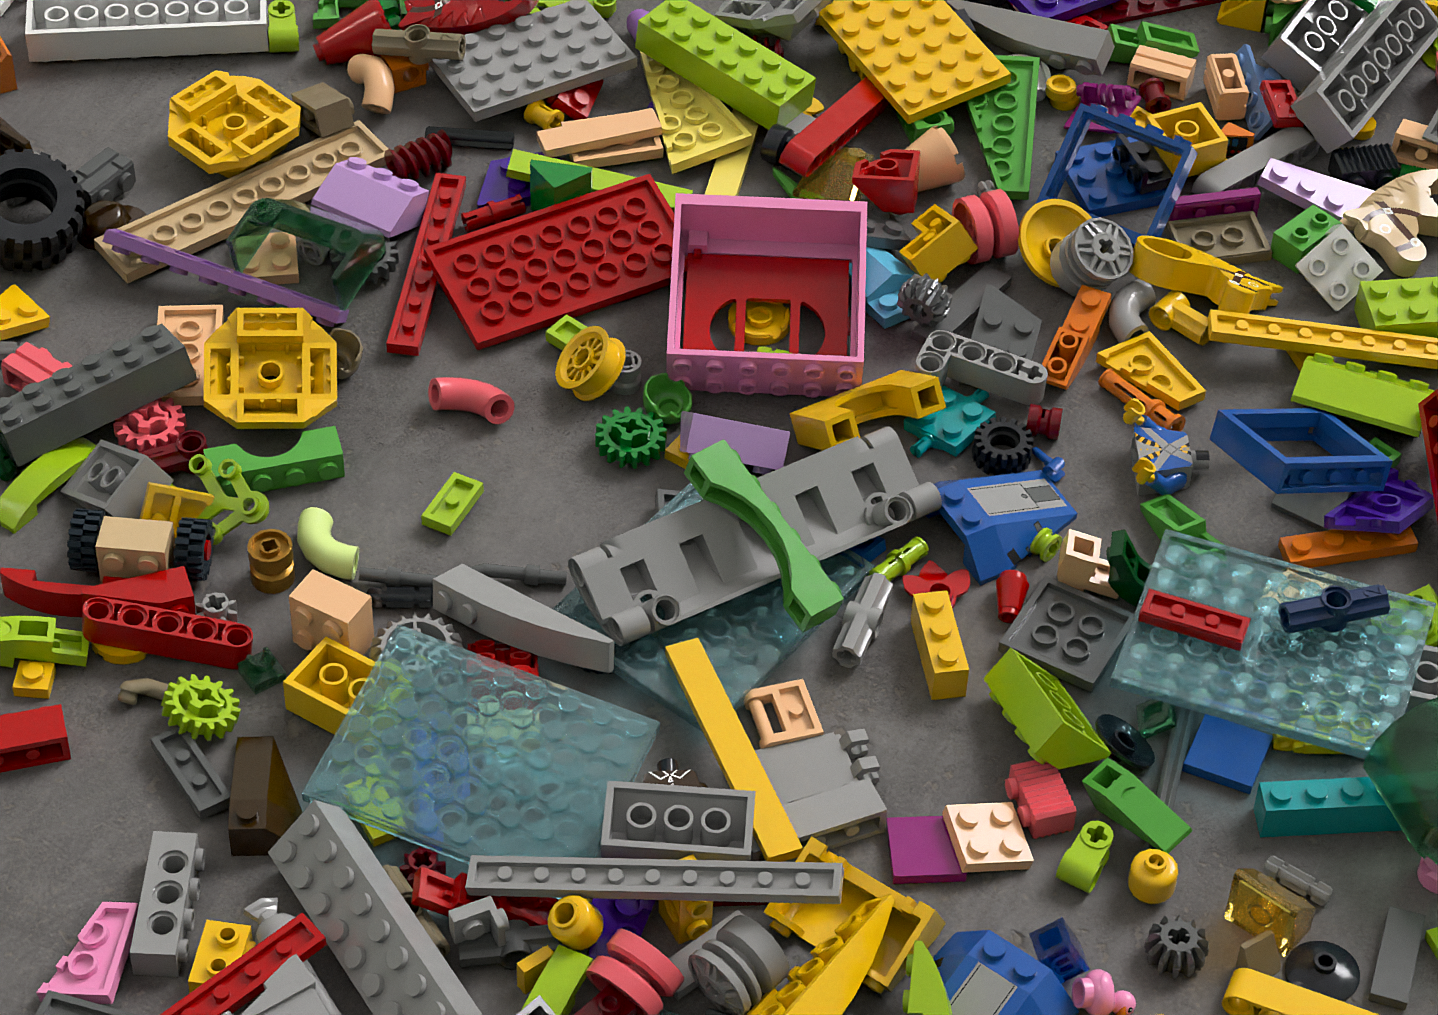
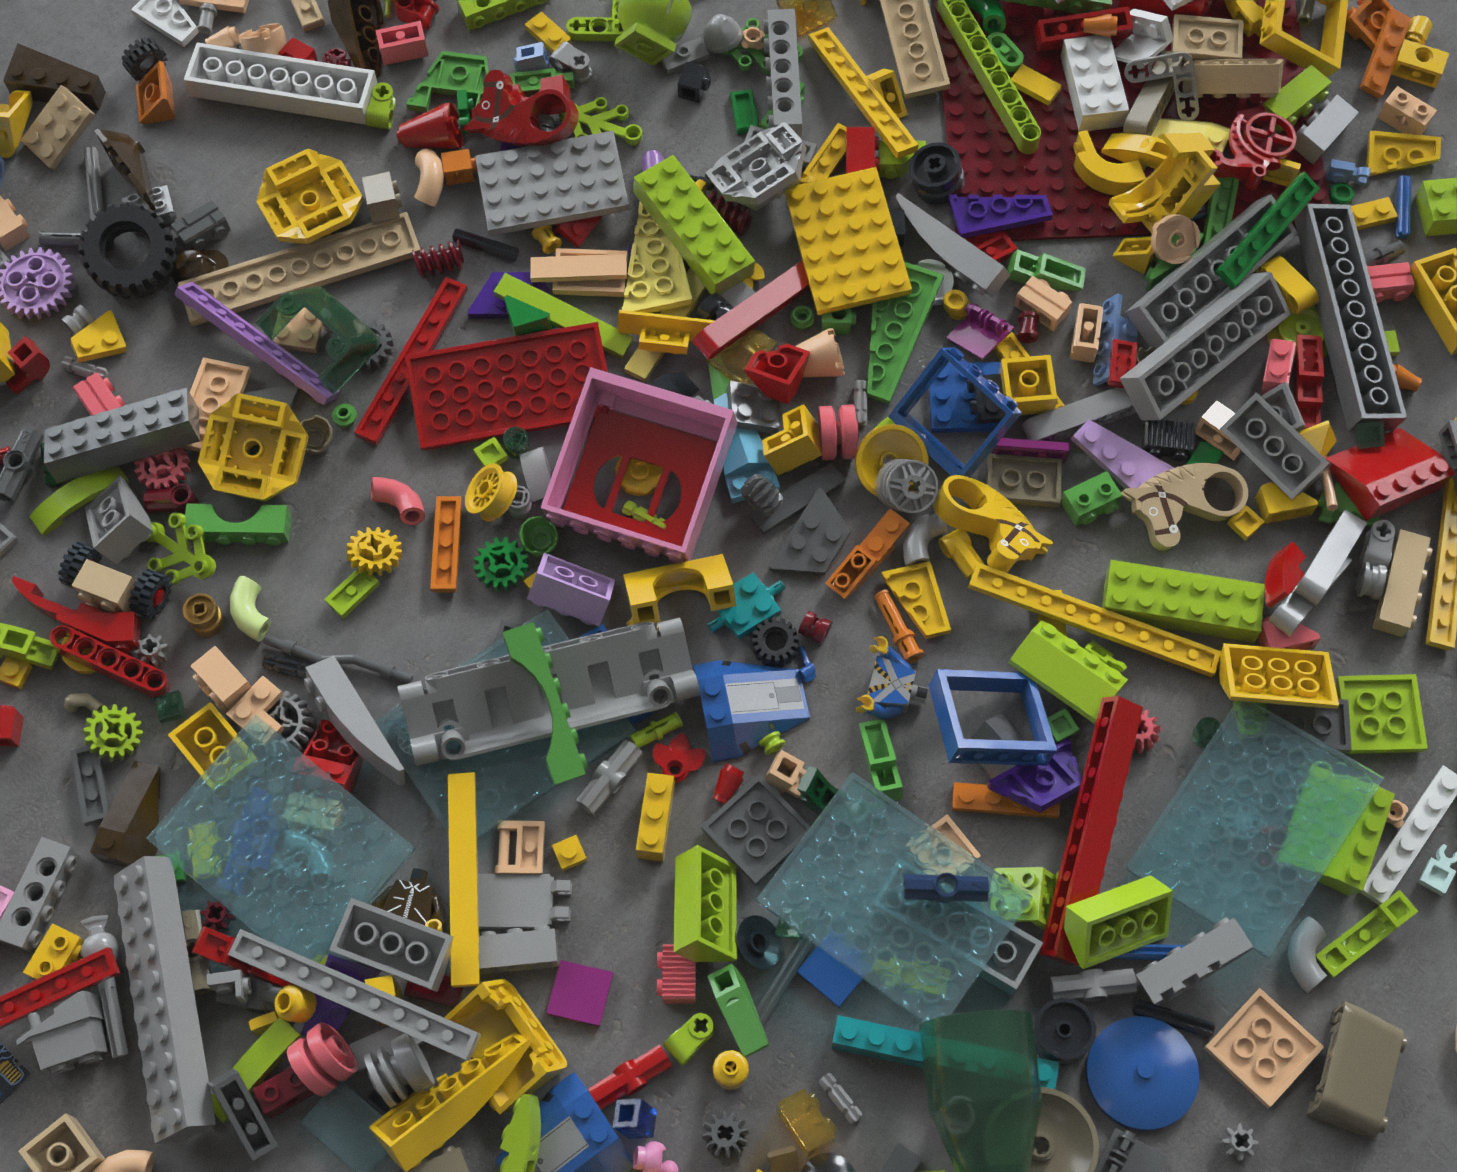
camera: 20 degrees right, 20 degrees up
yellow wing [140,482,214,538] -> none
lavender slope [311,157,429,238] -> none
dark tan piece [372,24,466,65] -> none
red pin [461,194,526,232] -> none
light grey beam [914,330,1048,405] -> none
light nougat plate [942,802,1034,873] -> none
red tile [1138,588,1251,651] -> none
slope [1222,122,1255,157] -> none
white bracket [1295,224,1383,311] -> none
none -> light nougat plate [226,676,284,749]
none -> bright green plate [332,403,357,428]
none -> yellow gear [347,527,402,576]
none -> orange plate [430,496,463,593]
none -> clear green wheel [503,427,530,460]
none -> light grey slope [519,447,551,502]
none -> yellow plate [552,835,587,871]
none -> red piece [588,1044,672,1111]
none -> yellow bracket [617,310,714,355]
none -> bright green plate [790,306,814,329]

